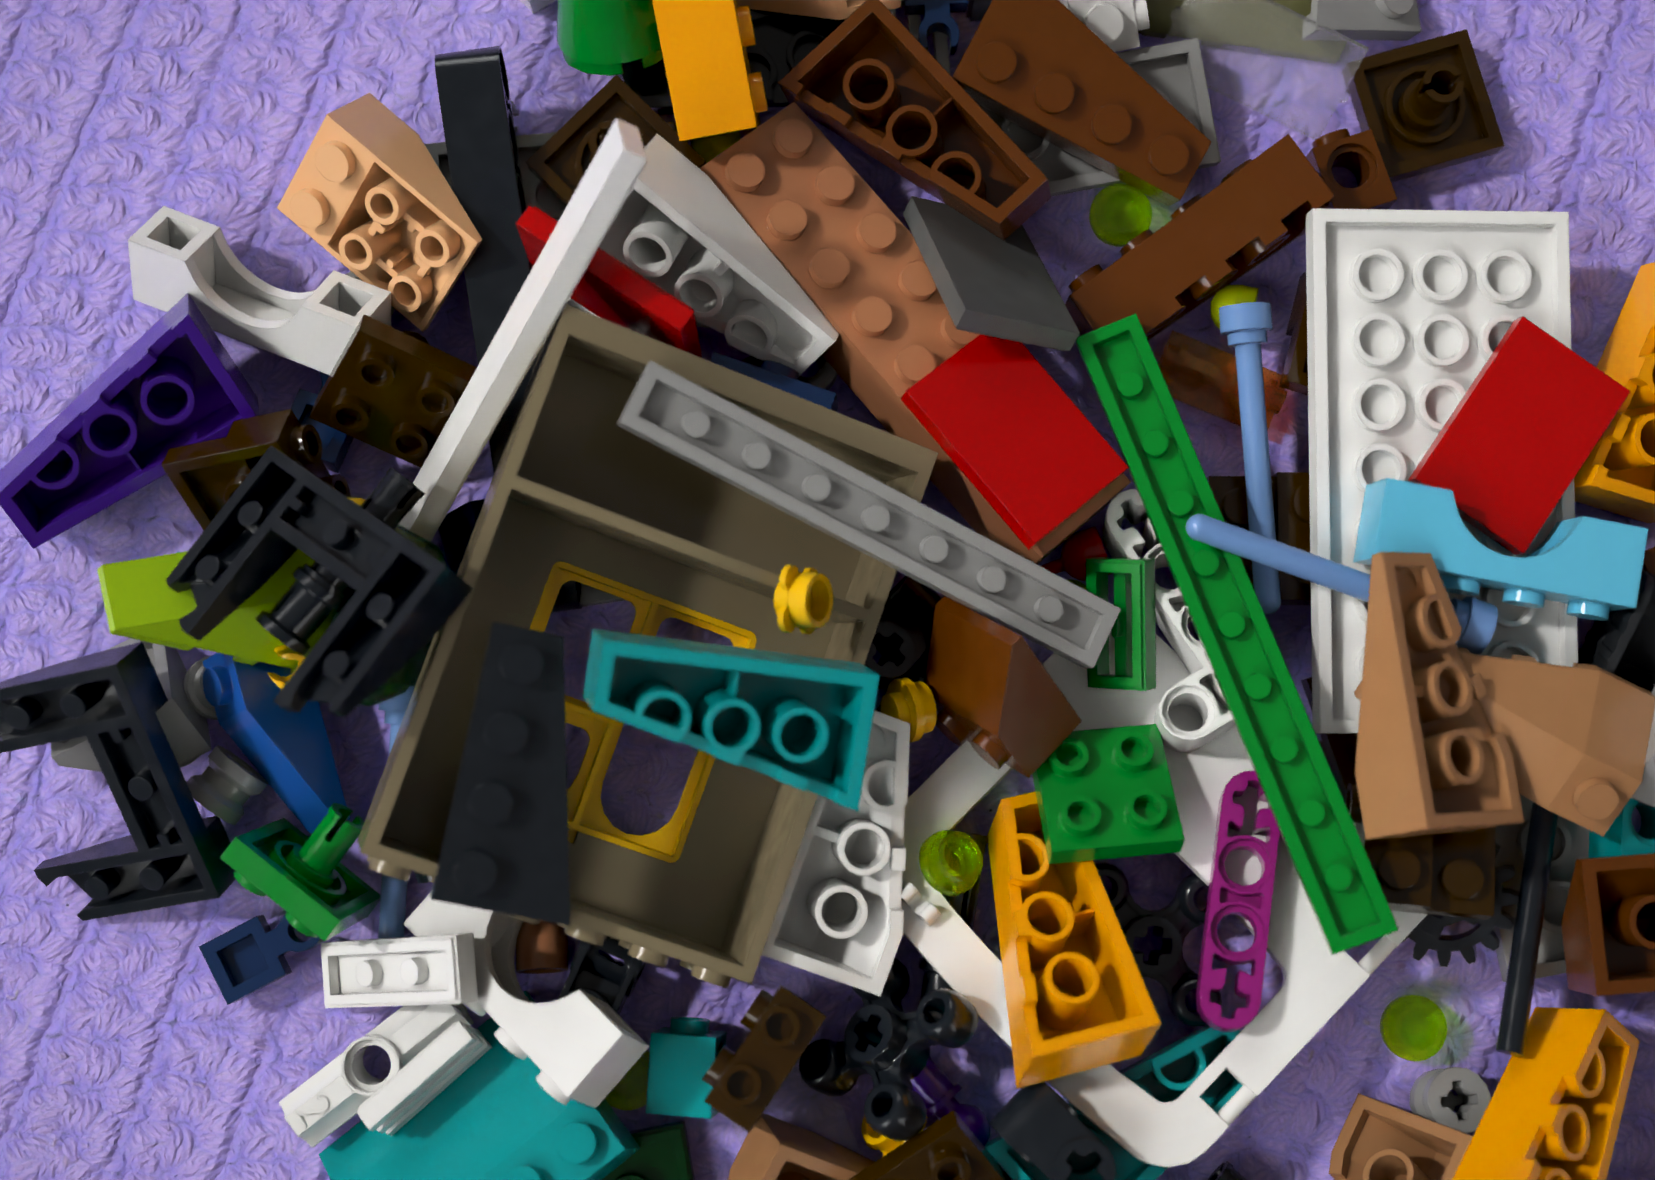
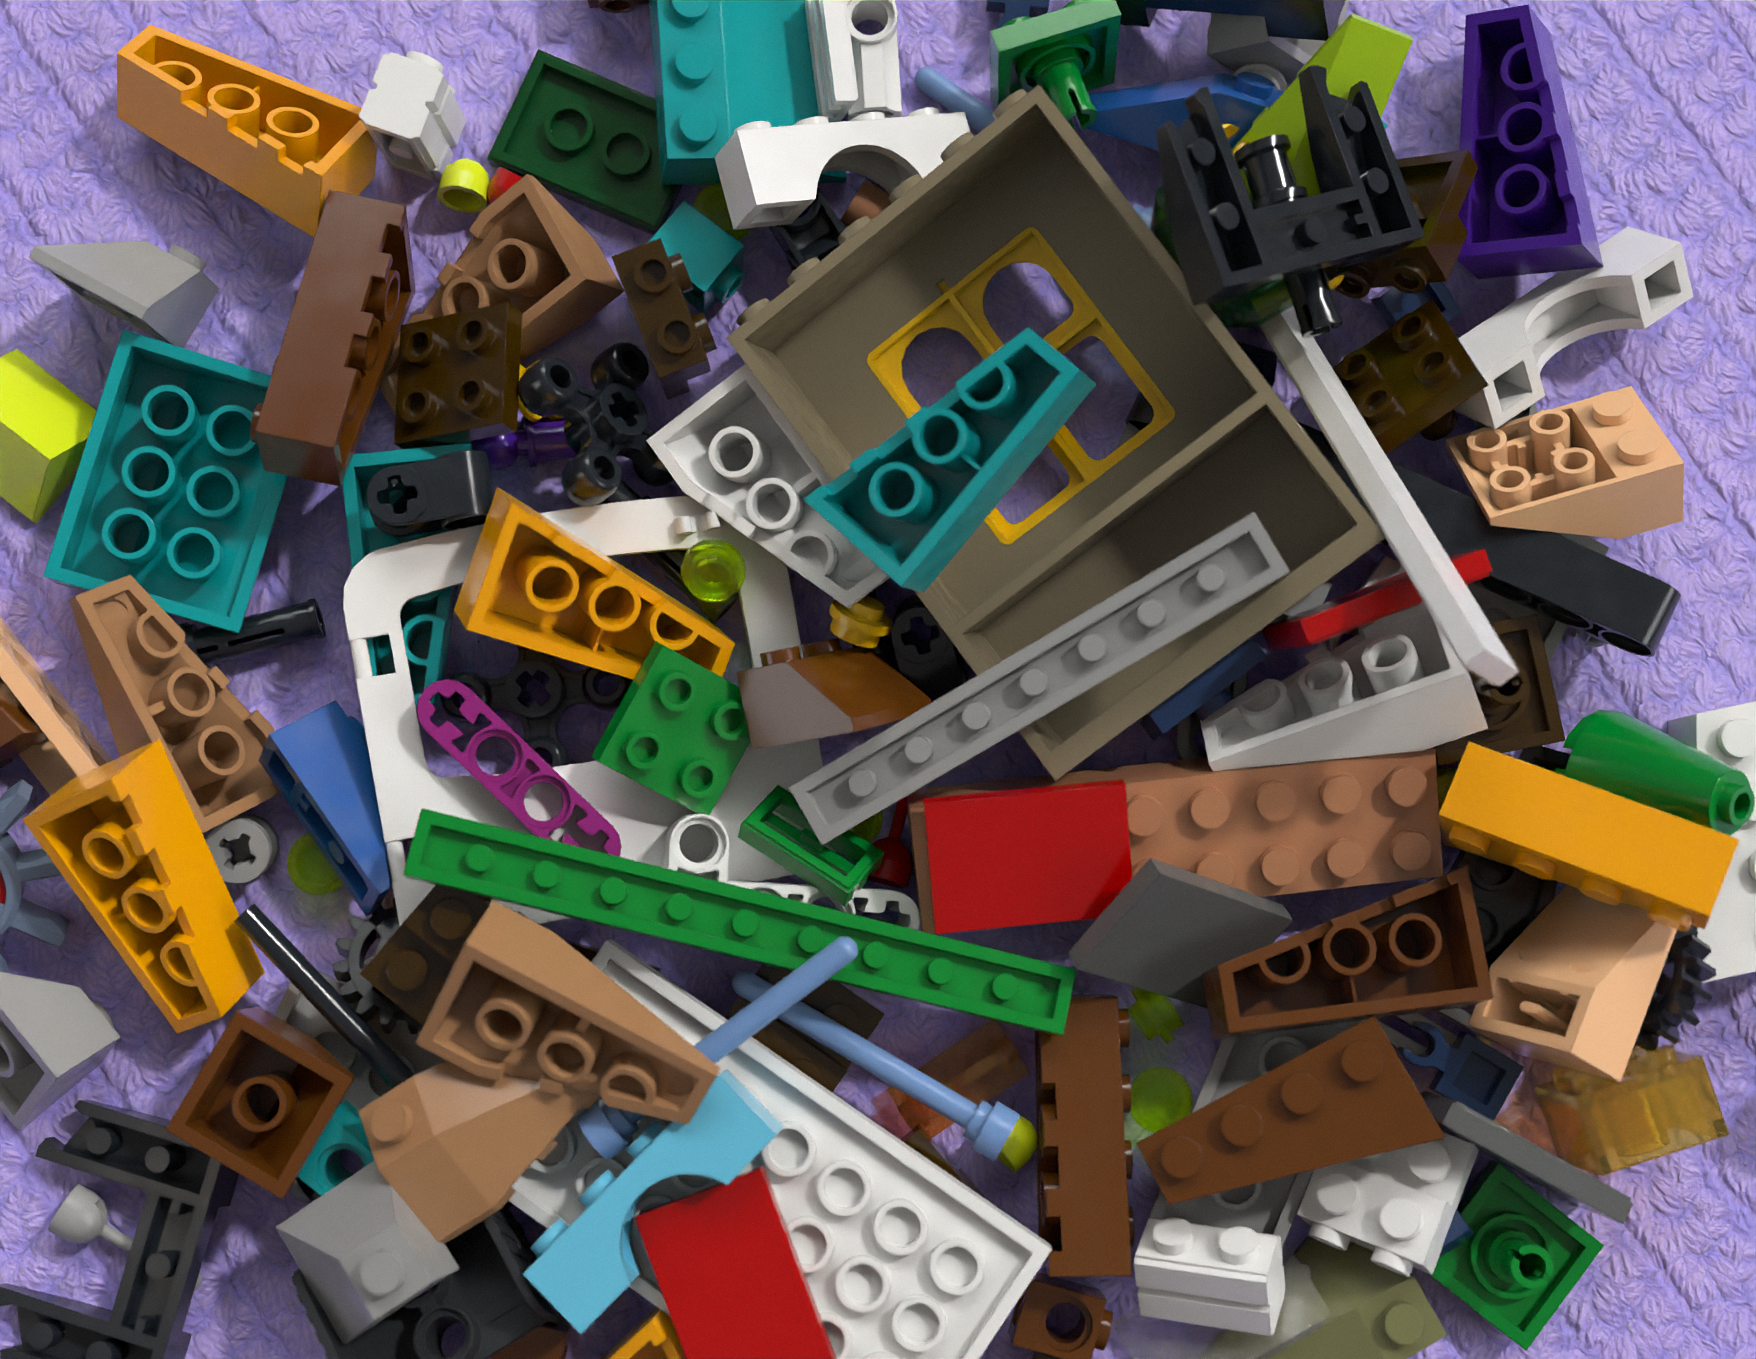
camera: 120 degrees right, 0 degrees up
light grey wheel [186,745,268,825] -> none
white tile [321,933,478,1008] -> none
black wing [430,622,571,926] -> none
yellow plate [774,565,833,634] -> none
none -> blue slope [258,700,391,917]
none -> clear neon green plate [1127,987,1185,1044]
none -> white brick [1134,1217,1285,1336]

